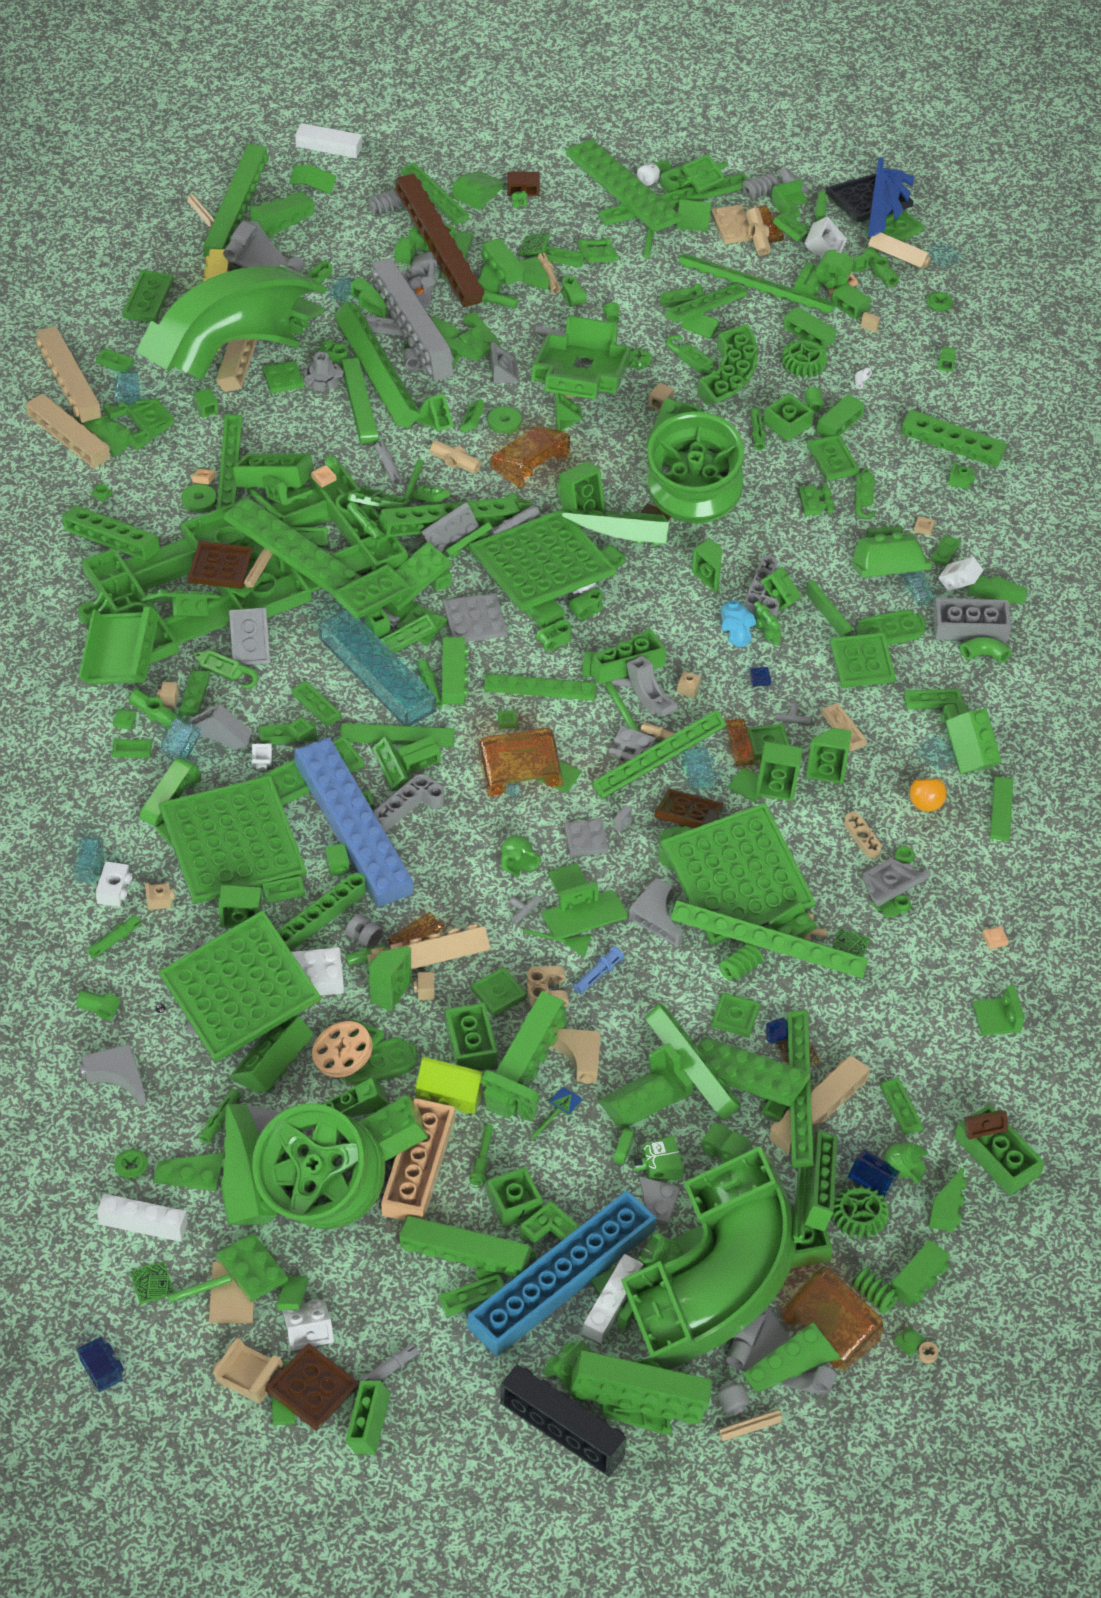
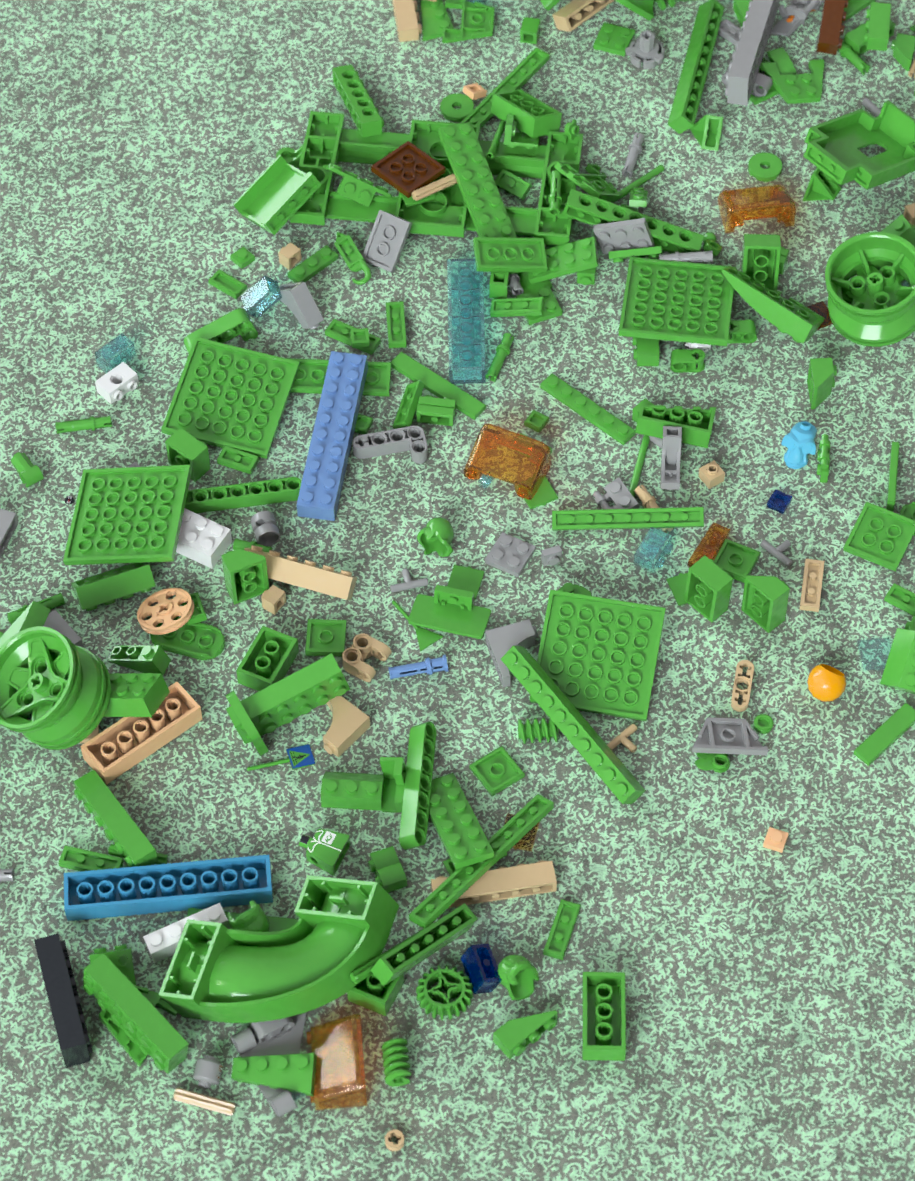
camera: 40 degrees right, 5 degrees up
bright green plate [91,484,113,502] -> none
bright green piece [128,689,181,730] -> none
tan brick [145,883,175,910] -> none
white bracket [252,744,272,771] -> none
light nougat plate [311,465,336,488] -> none
bright green piece [315,340,348,366] -> none
bright green brick [325,843,350,876] -> none
bright green beam [341,357,378,444] -> none
clear orange plate [388,912,444,945] -> none
lime slope [416,1057,483,1114] -> none
tan piece [430,440,482,474] -> none
bright green brick [442,637,469,704] -> none
light grey plate [443,593,507,642] -> none
bright green plate [460,399,485,432] -> none
bright green pin [469,1125,493,1186] -> none
bright green brick [486,1167,543,1228] -> none
light grey slope [490,342,520,384] -> none
bright green panel [520,1201,580,1243] -> none
bright green piece [535,620,571,652] -> none
bright green beam [613,1128,635,1165] -> none
light grey wing [640,1177,680,1226] -> none
reddish brown plate [654,788,724,828] -> none
light grey beam [745,556,779,617] -> none
bright green brick [761,567,802,611] -> none
clear blue plate [766,1017,788,1044] -> none
bright green bracket [769,902,817,938] -> none
bright green piece [832,928,870,957] -> none
bright green brick [890,1240,950,1307] -> none
bright green plate [894,1326,925,1356] -> none
reddish brown plate [964,1110,1008,1140] -> none
bright green bracket [973,985,1025,1036] -> none

